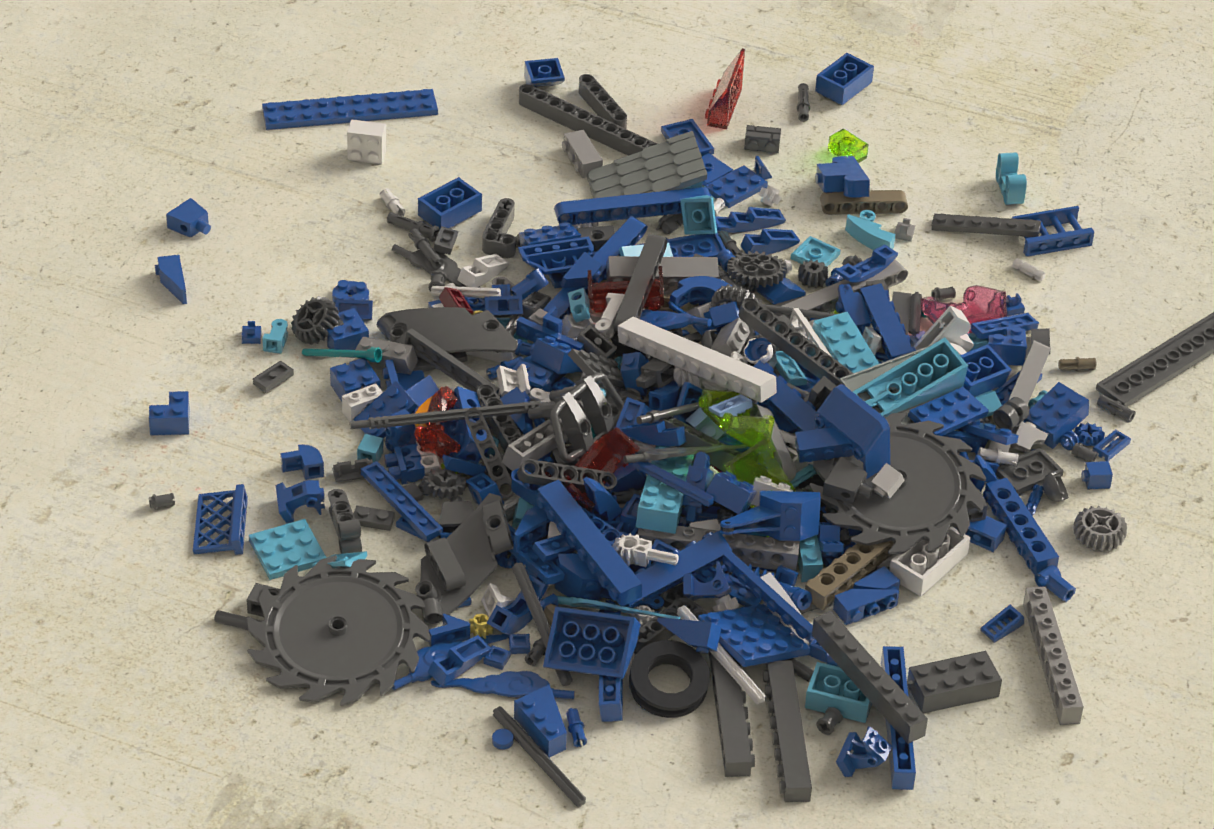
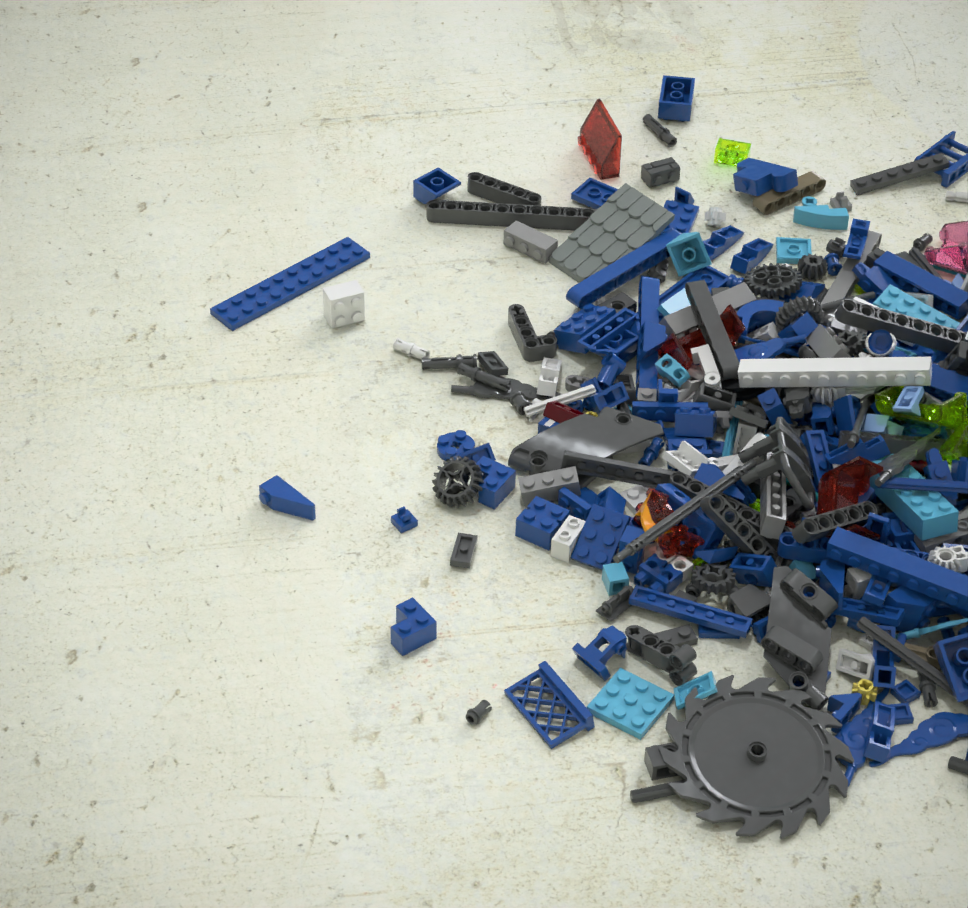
camera: 30 degrees left, 0 degrees up
blue torso [166,198,211,237] -> none
medium azure leg [263,319,288,354] -> none
blue brick [280,444,324,480] -> none
teal piece [302,347,382,363] -> none
blue brick [418,177,482,229] -> none
dark grey axle [719,230,742,256] -> none
medium azure beam [996,152,1027,205] -> none

